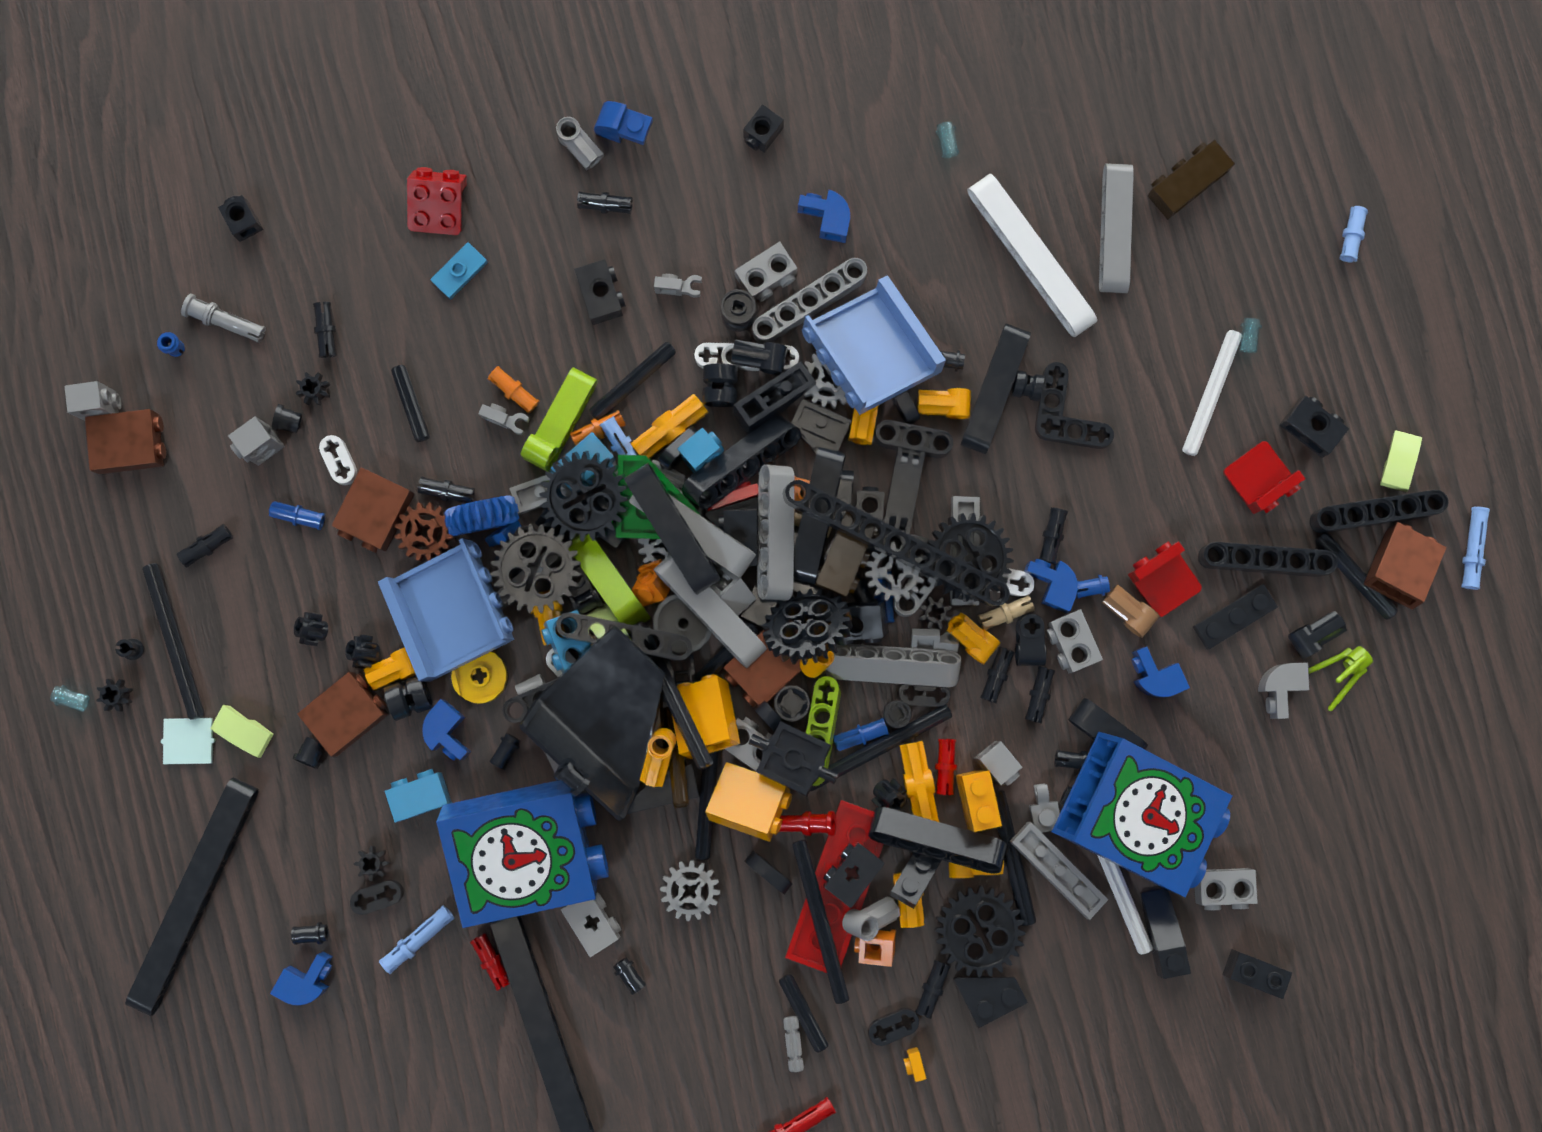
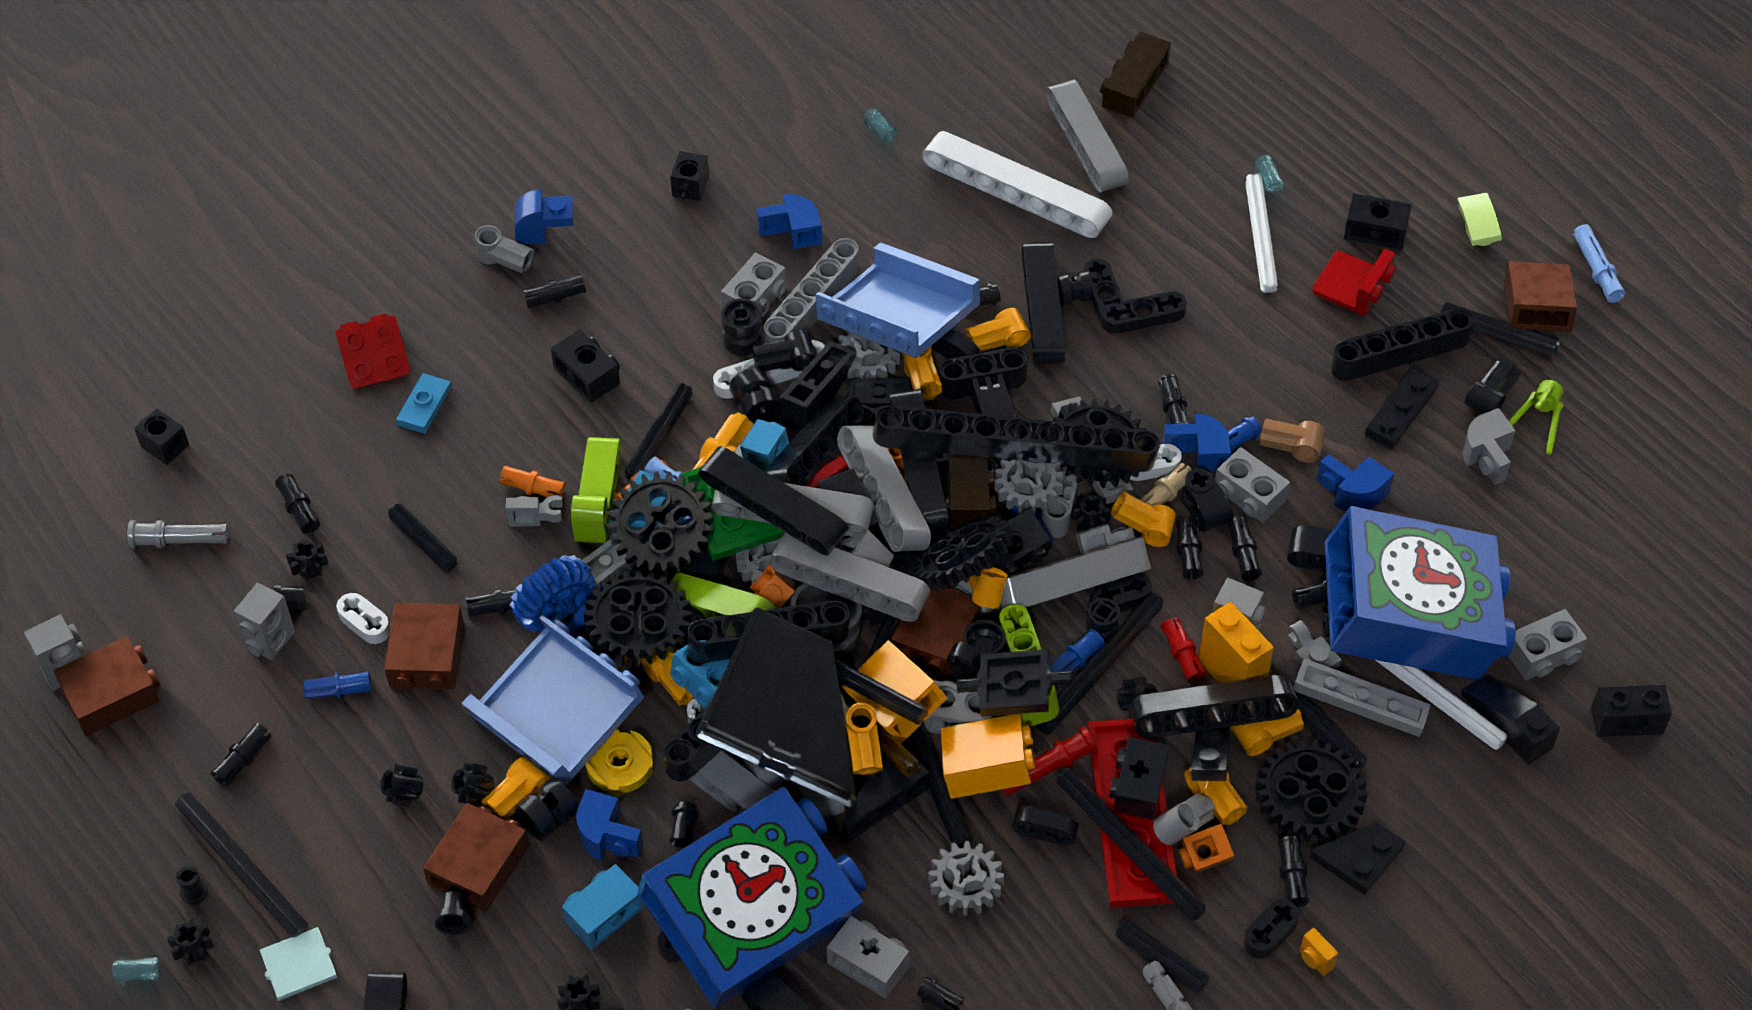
camera: 20 degrees left, 30 degrees down
blue pin [157,332,185,357] -> none
yellowish green slope [210,705,273,758] -> none
copper gear [395,503,455,562] -> none
light grey plate [654,274,702,298] -> none
light orange piece [899,741,939,822] -> none
red bracket [1128,541,1202,617] -> none
black beam [1309,490,1449,533] -> none
light blue pin [1340,206,1368,263] -> none

